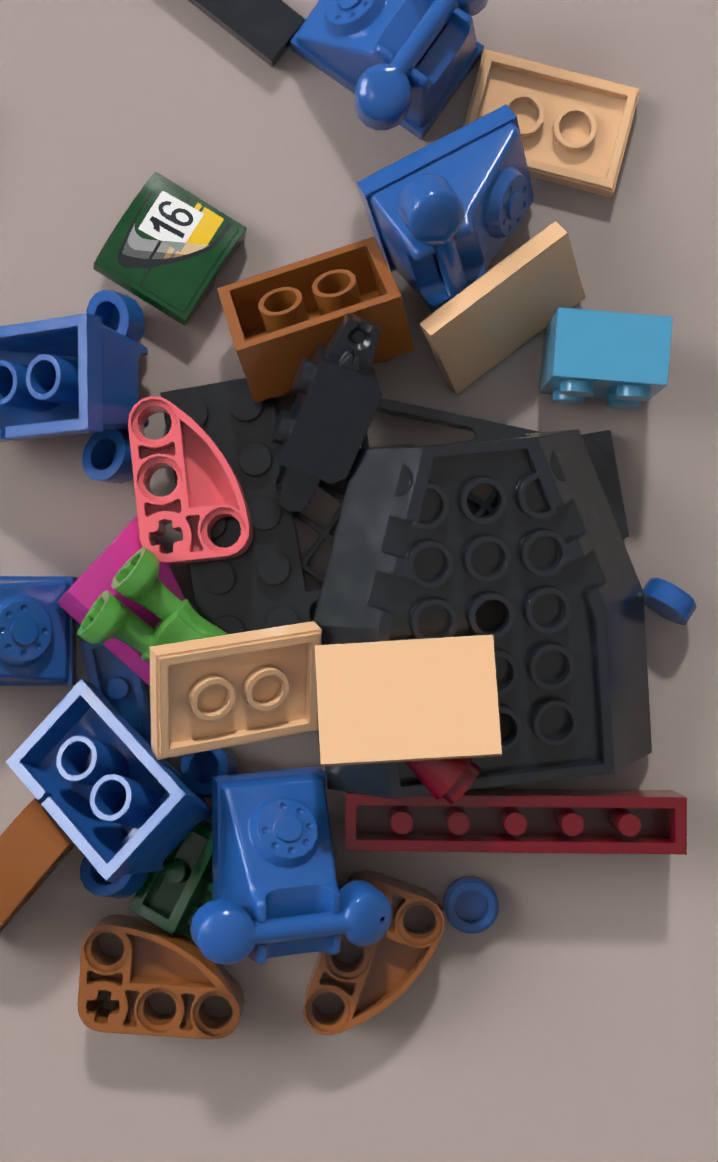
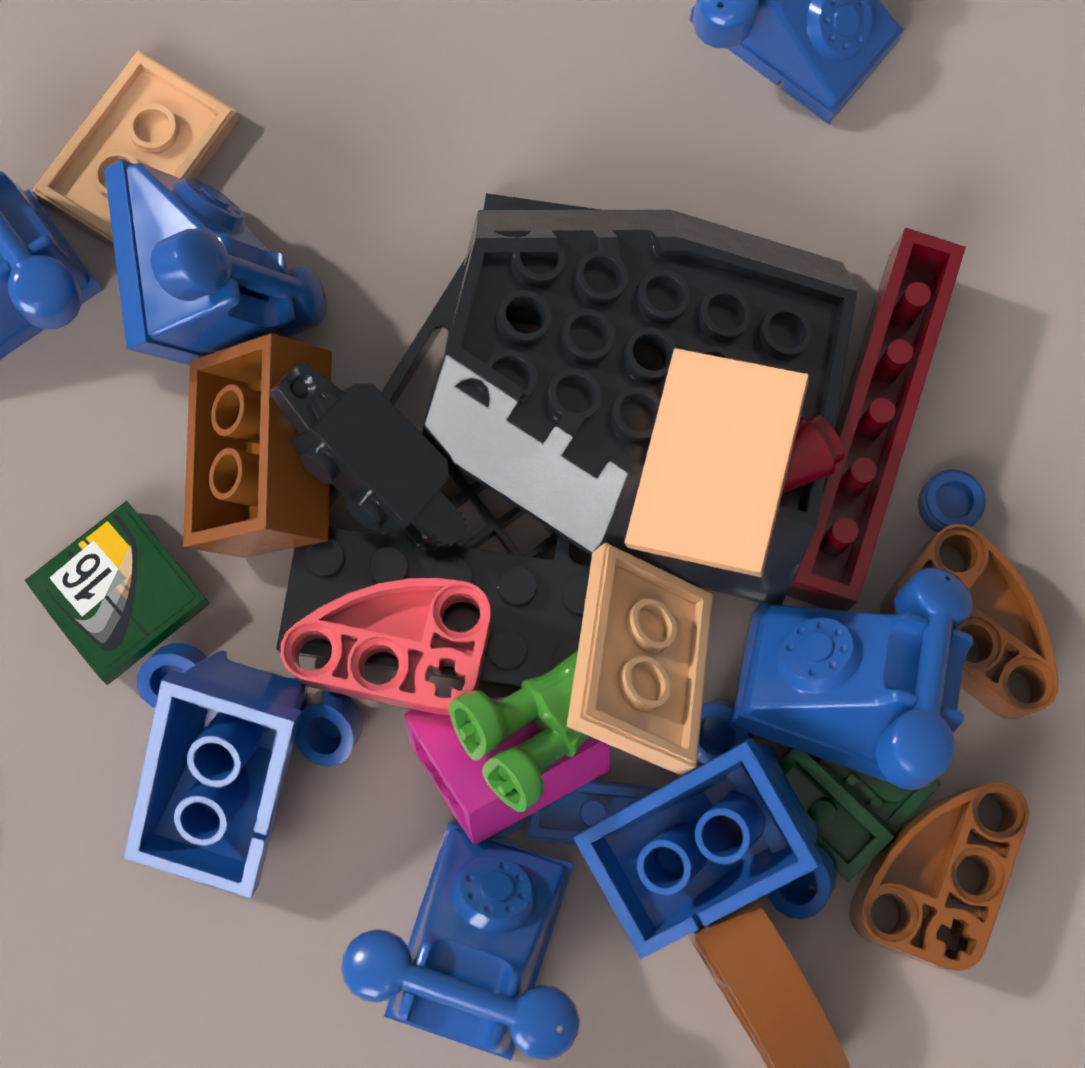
camera: 75 degrees left, 10 degrees down
light nougat tile [420,221,585,394] -> none
dark azure brick [539,307,673,410] -> none
blue tile [643,578,697,625] -> none

